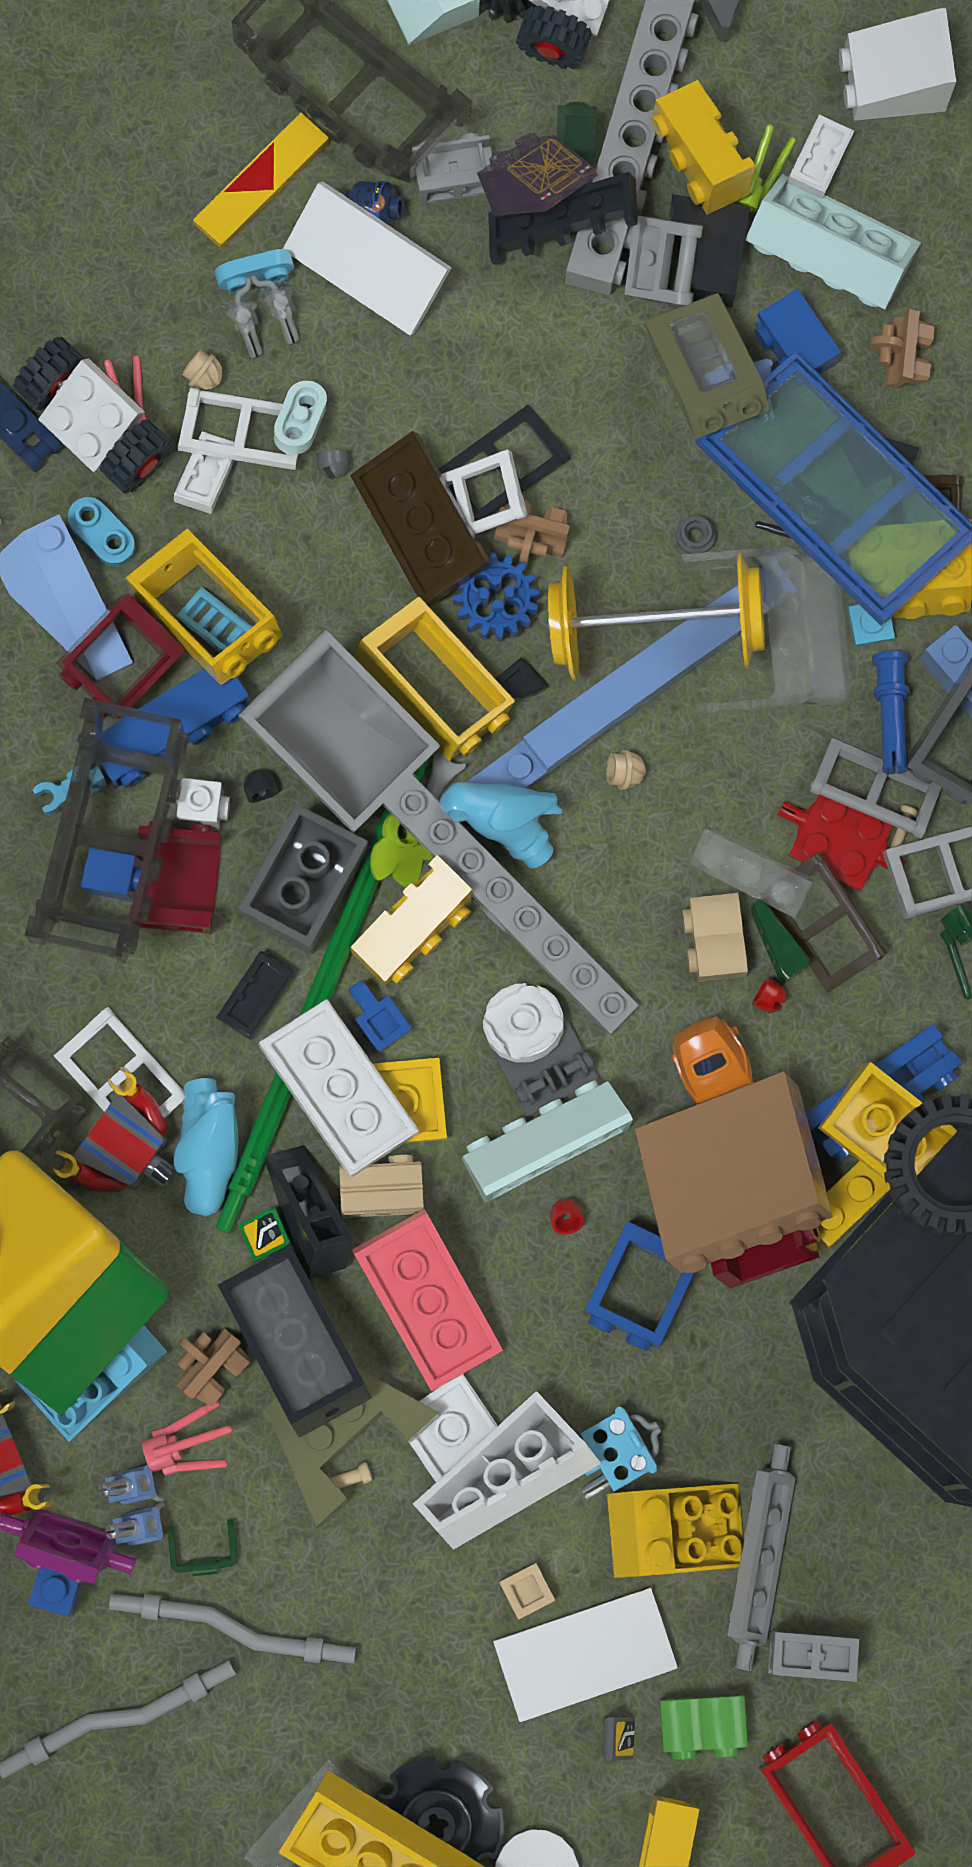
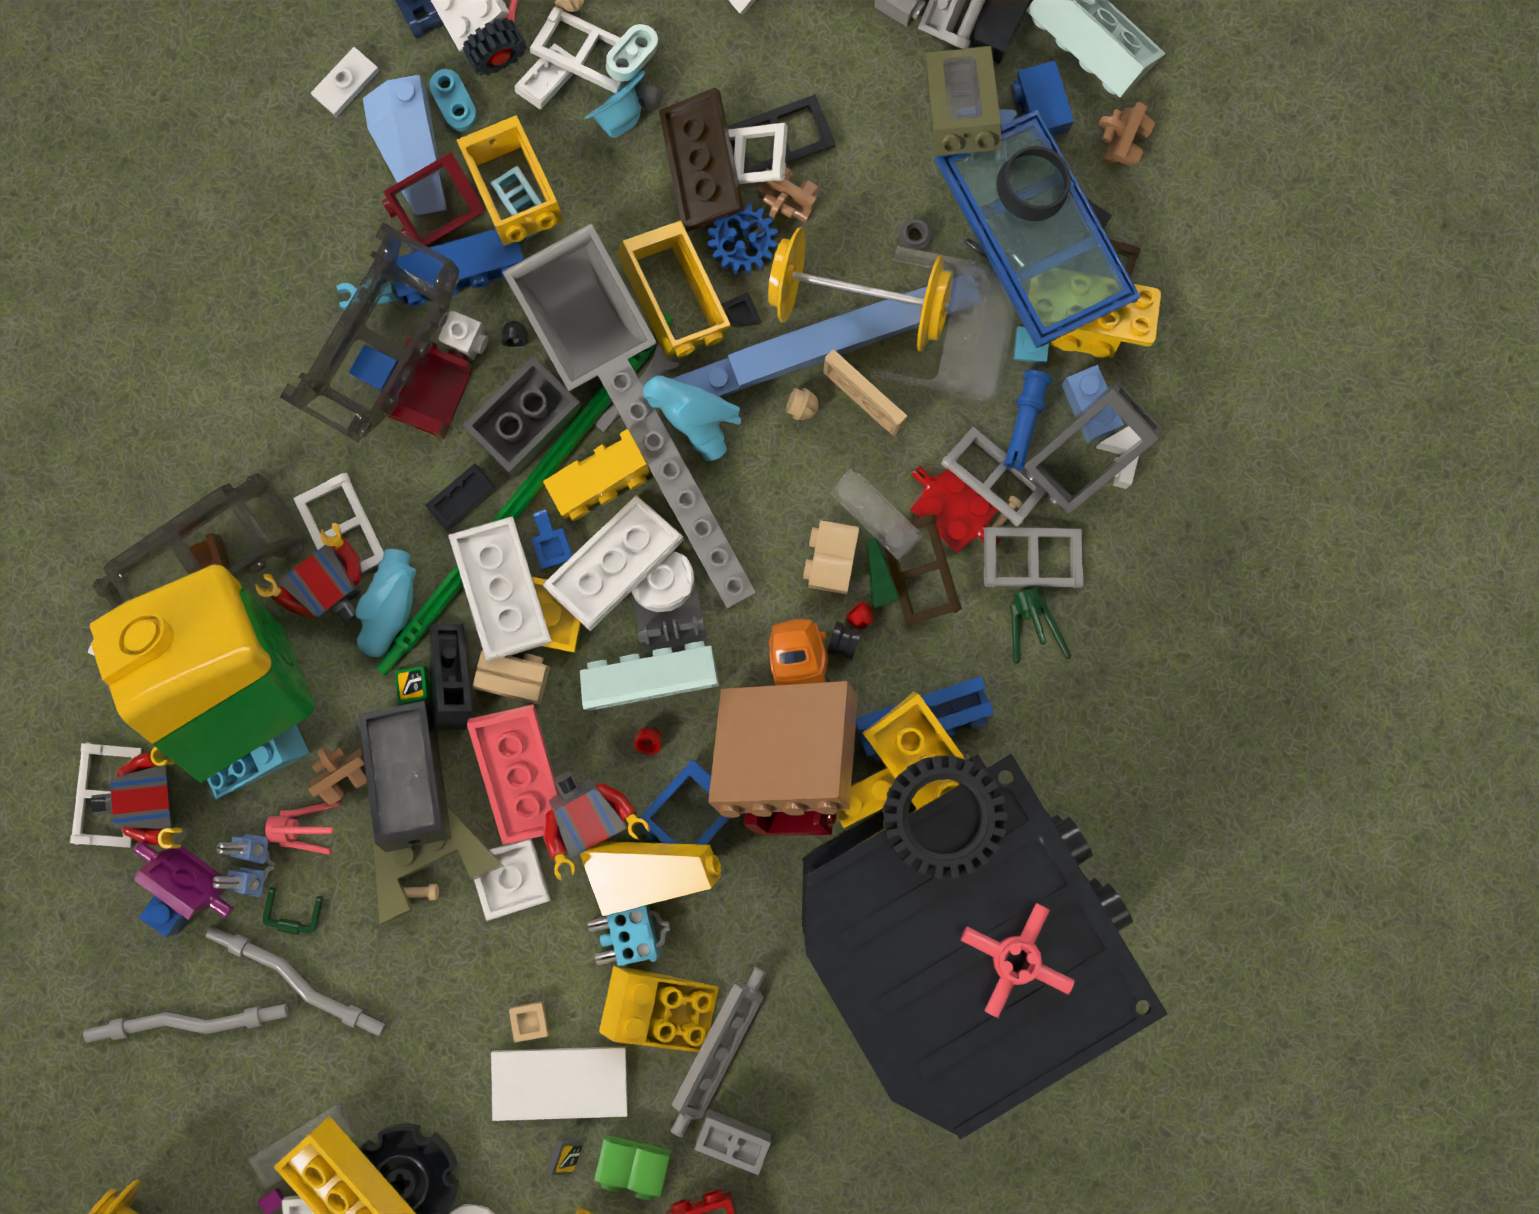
camera: 25 degrees right, 5 degrees up
lime plate [370,814,434,888] -> none
white wedge [413,1391,601,1550] -> none
none -> white tile [543,495,684,631]
none -> torso [543,771,650,880]
none -> slope [580,841,721,916]
none -> medium azure piece [584,70,645,138]
none -> tan tile [823,349,907,436]
none -> black wheel [827,621,862,661]
none -> black tyre [997,146,1071,221]

